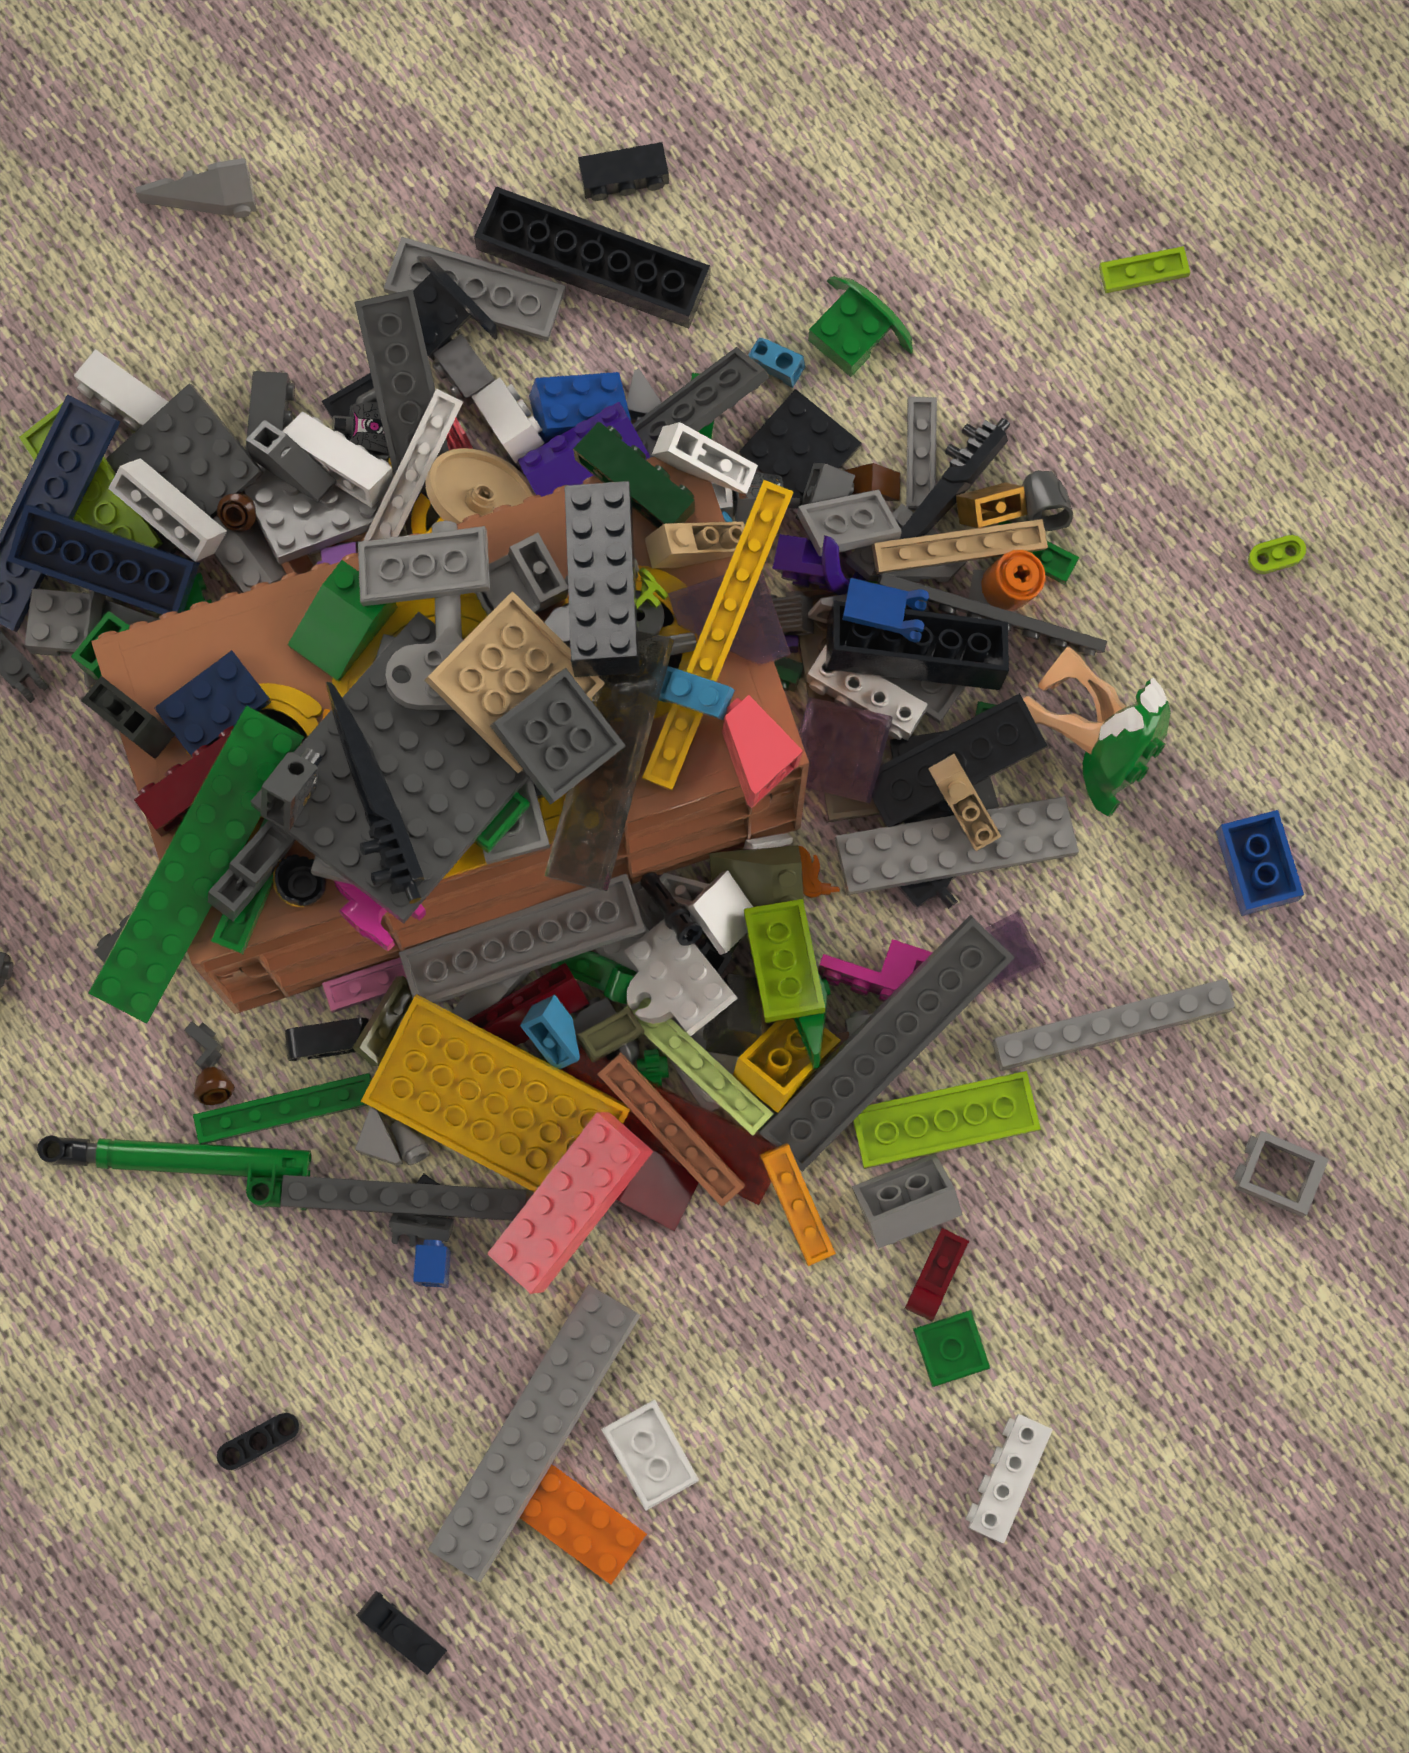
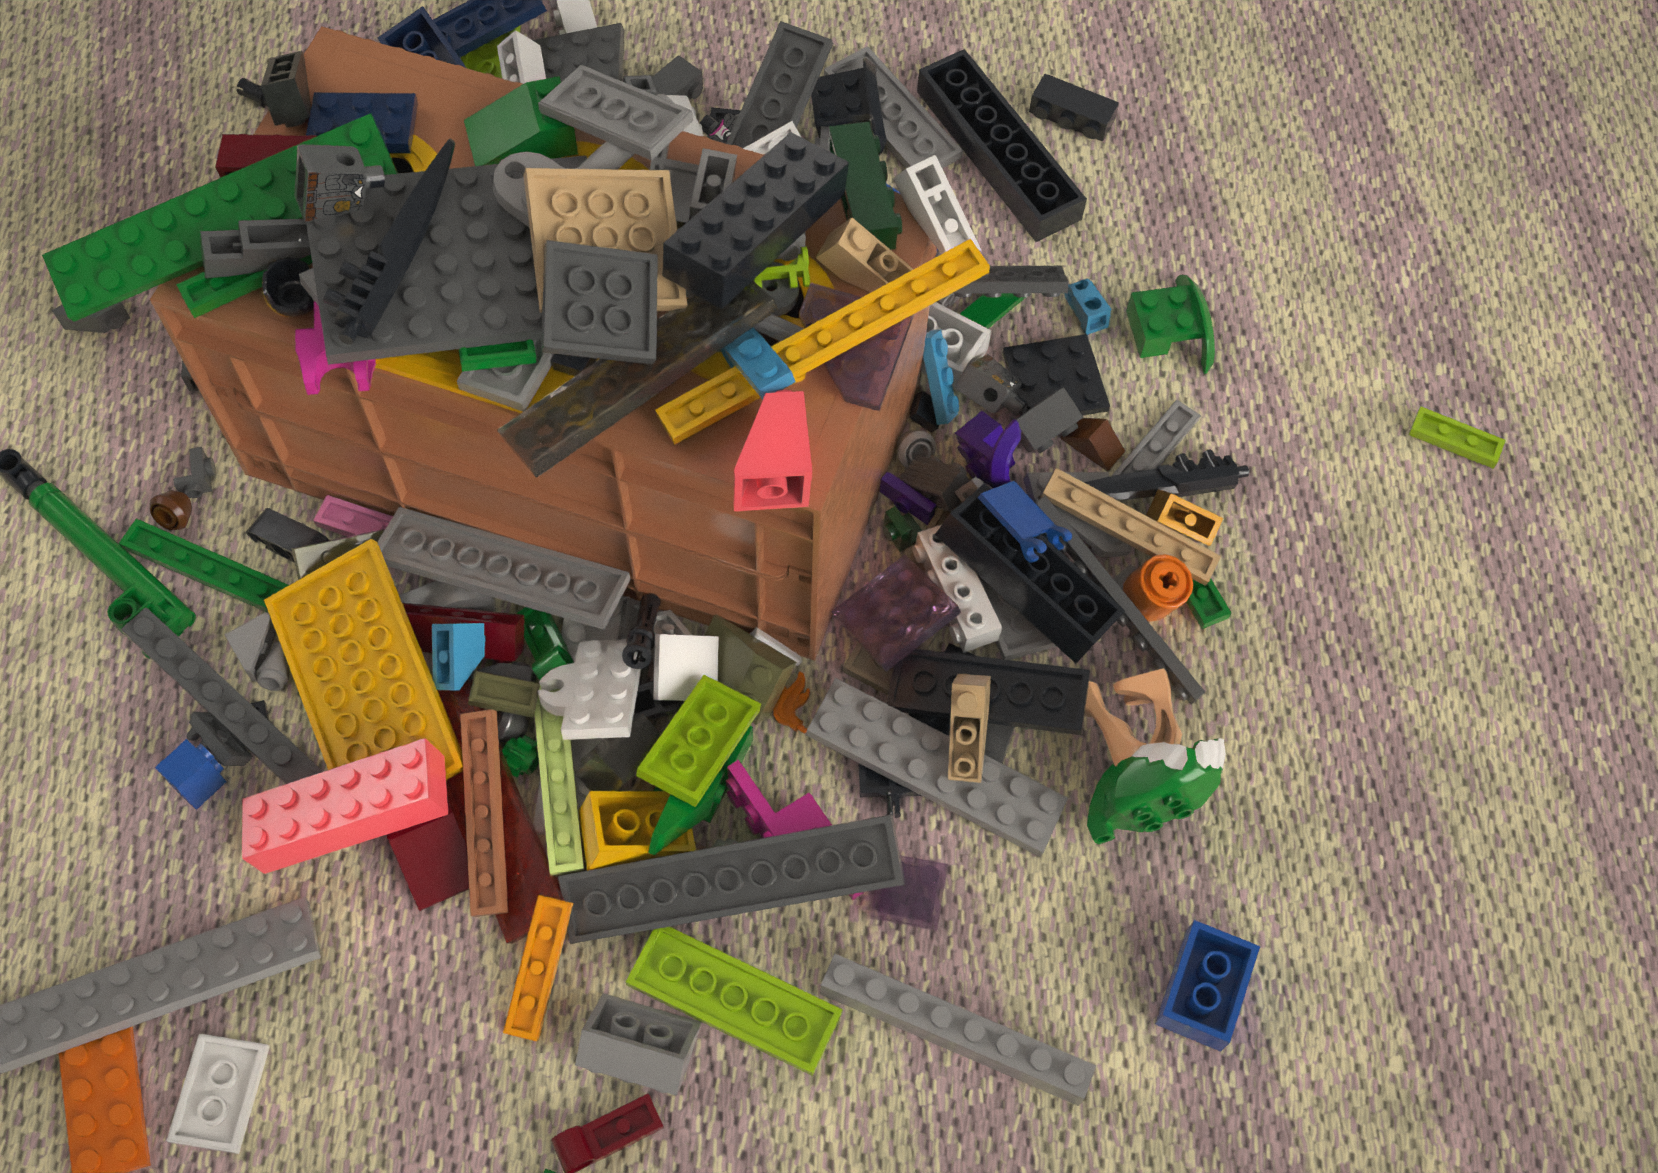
camera: 35 degrees right, 15 degrees down
light grey plate [797,490,902,556] -> none
dark grey helmet [1022,470,1073,531] -> none
lime plate [1248,535,1306,574] -> none

